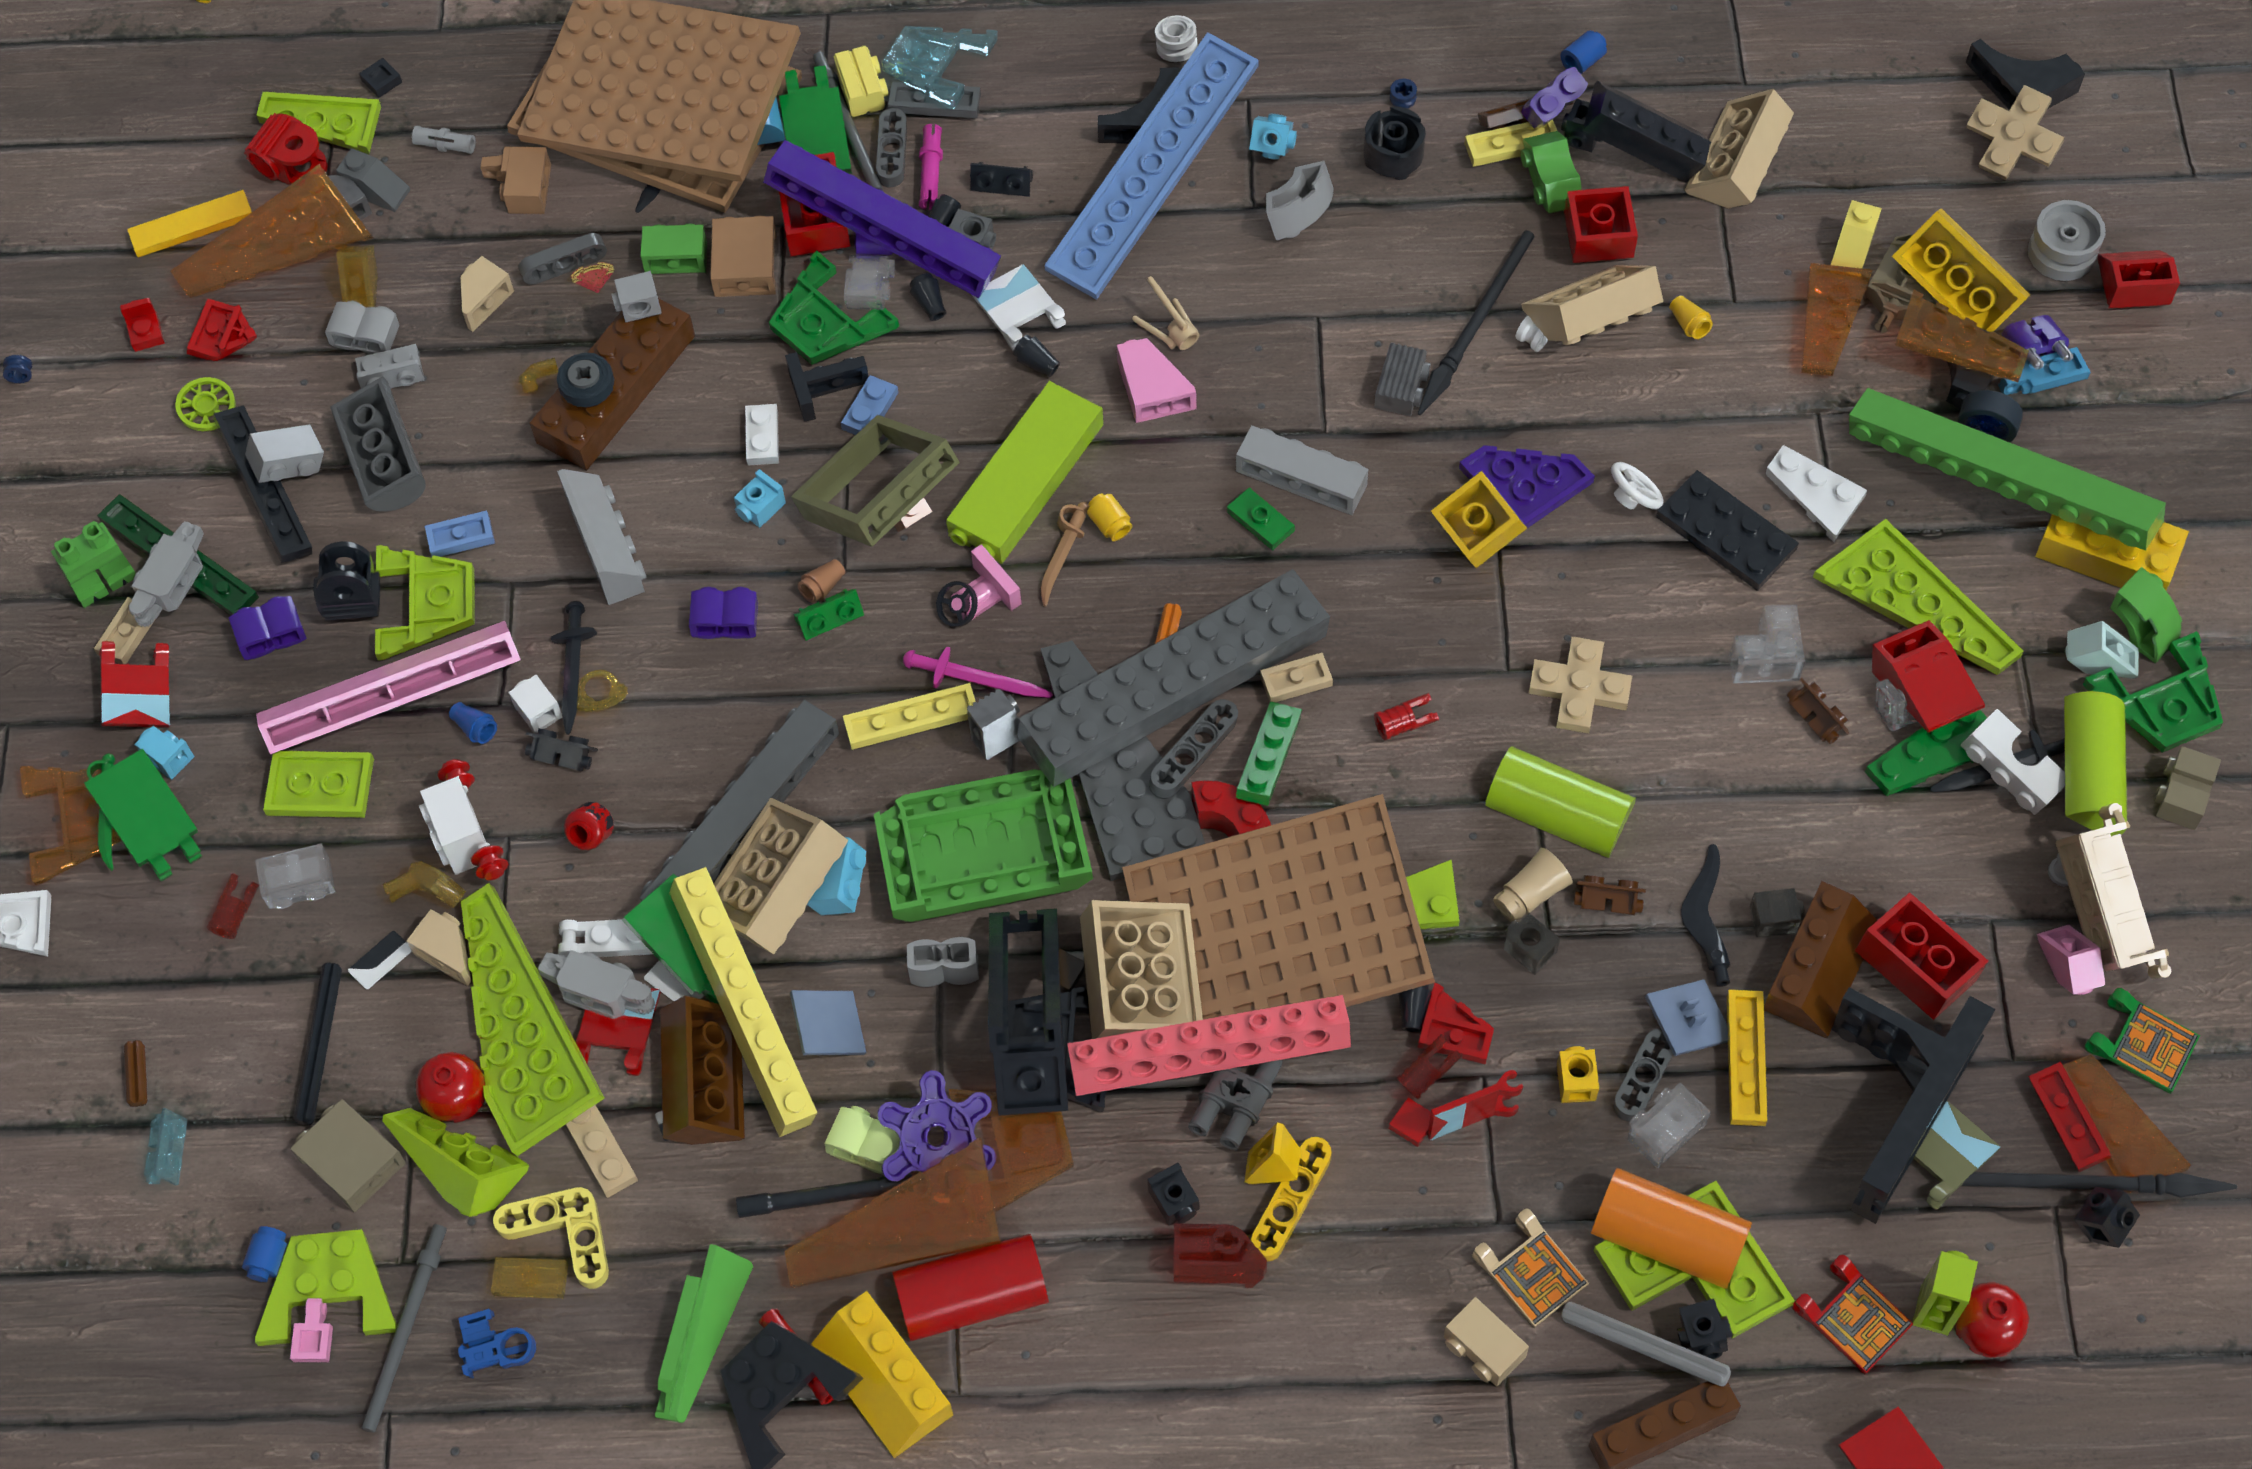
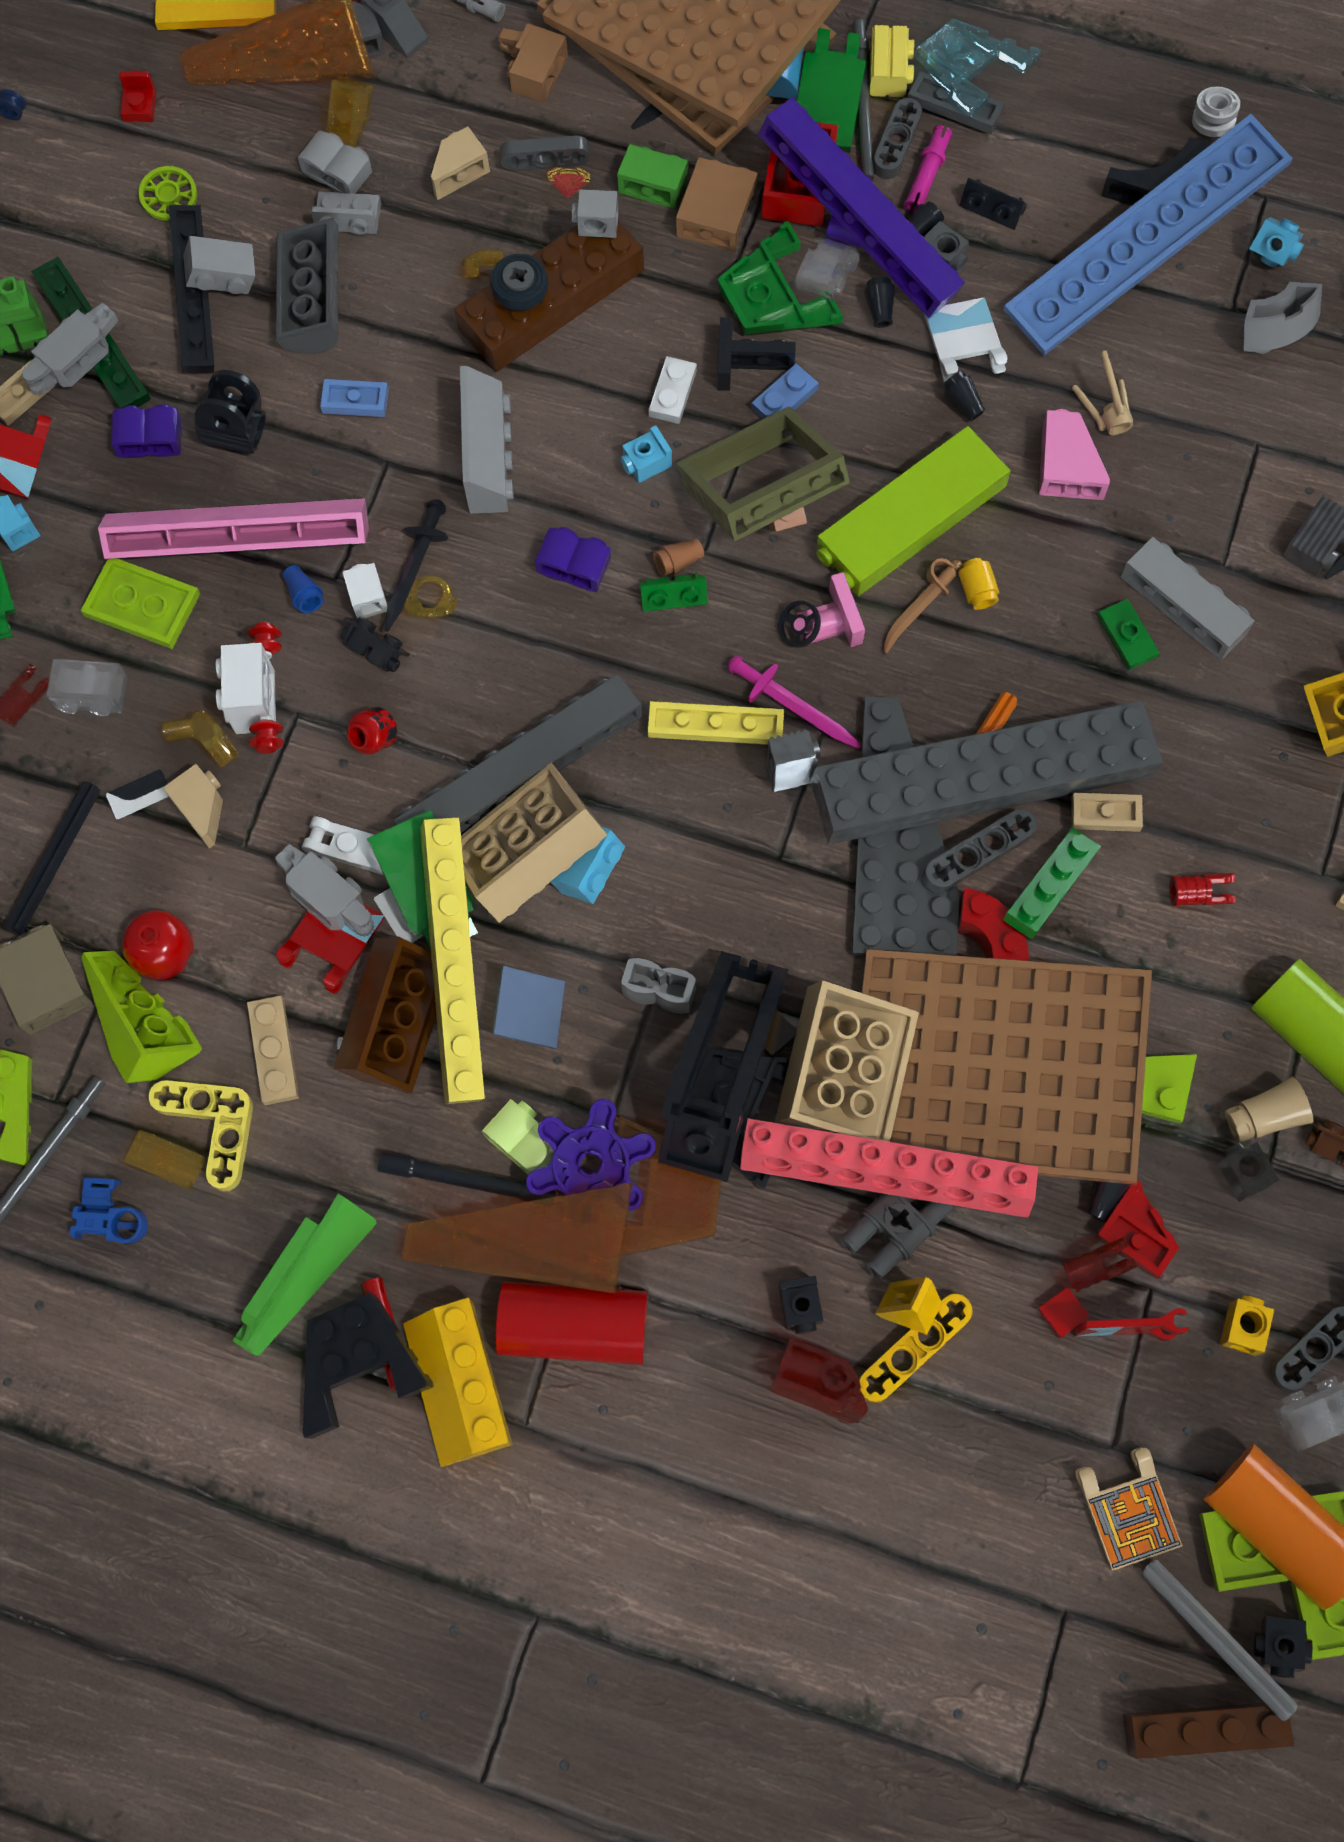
camera: 20 degrees right, 10 degrees up
red slope [187,298,257,361] -> none
lime wing [375,545,475,660] -> none
lime wing [461,883,605,1156] -> none
bright green slope [874,769,1093,922] -> none
tan brick [1444,1297,1529,1387] -> none

